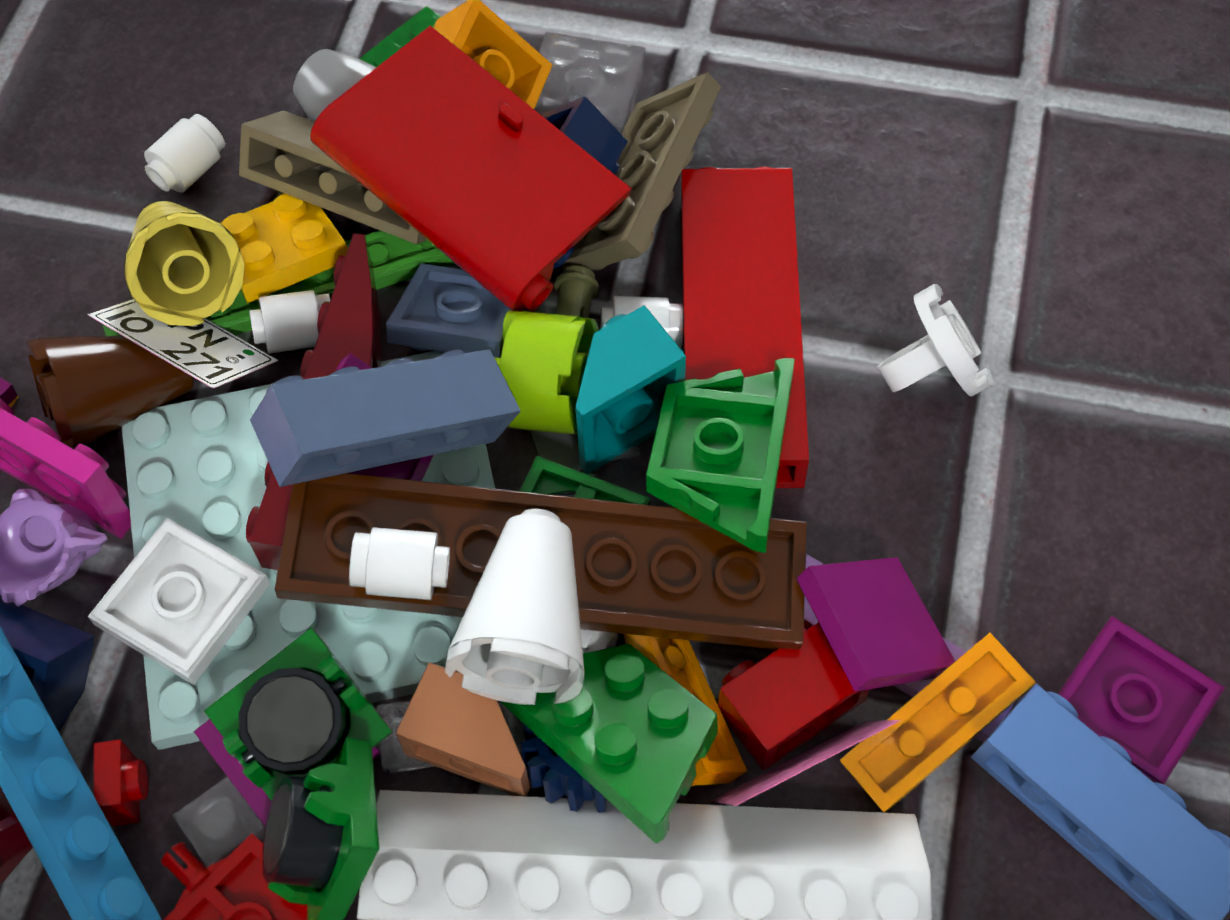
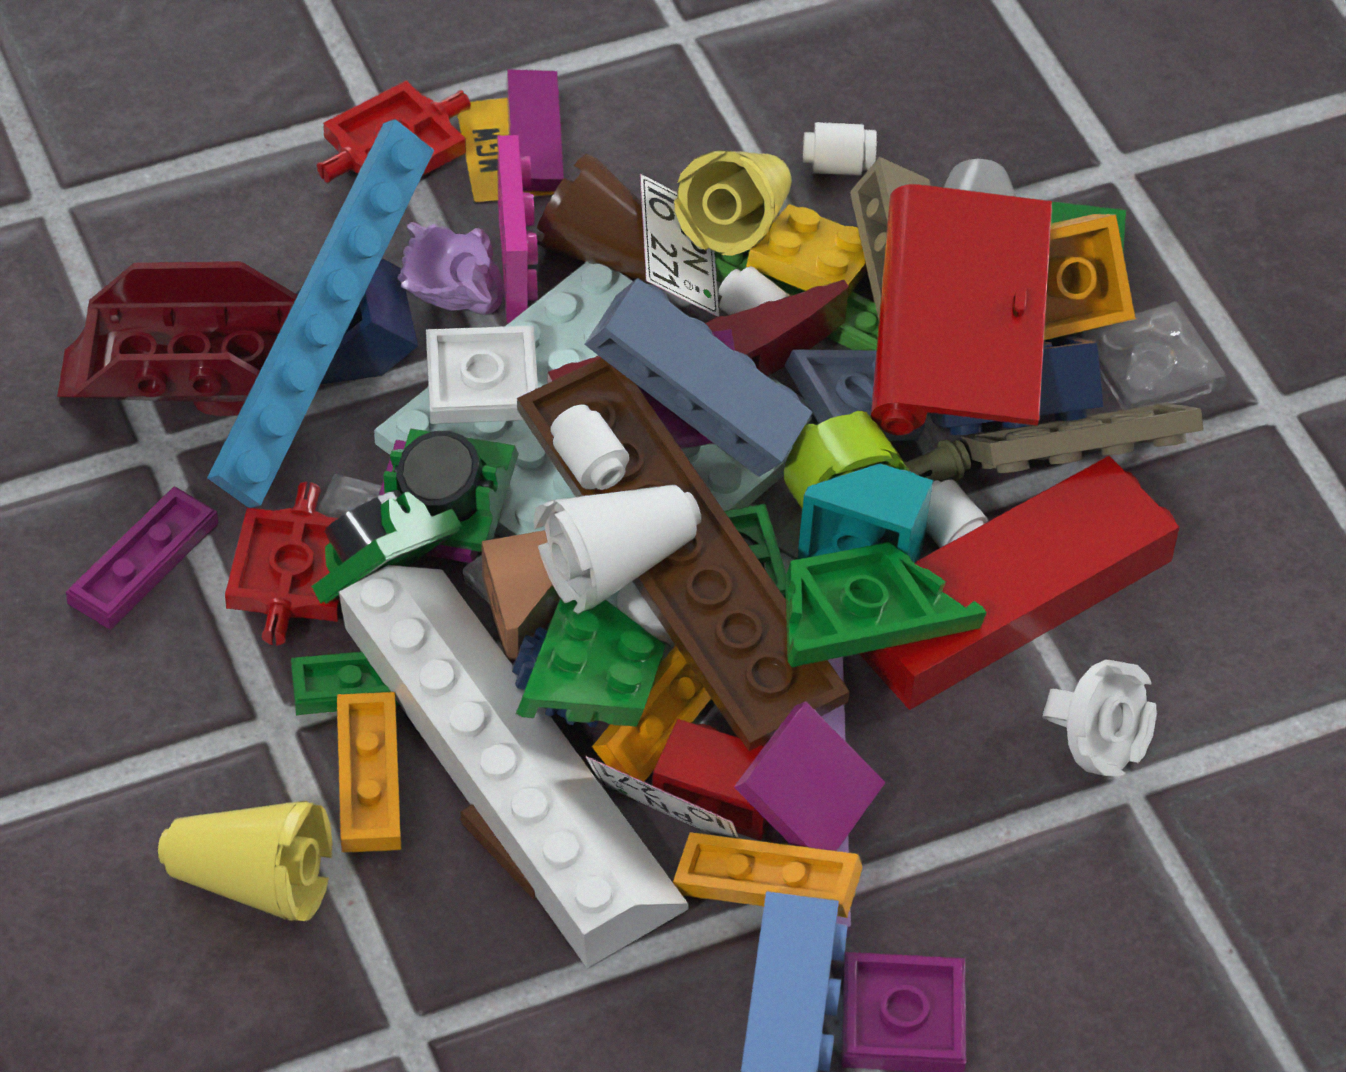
camera: 50 degrees right, 10 degrees down
red plate [94,739,149,826] -> none

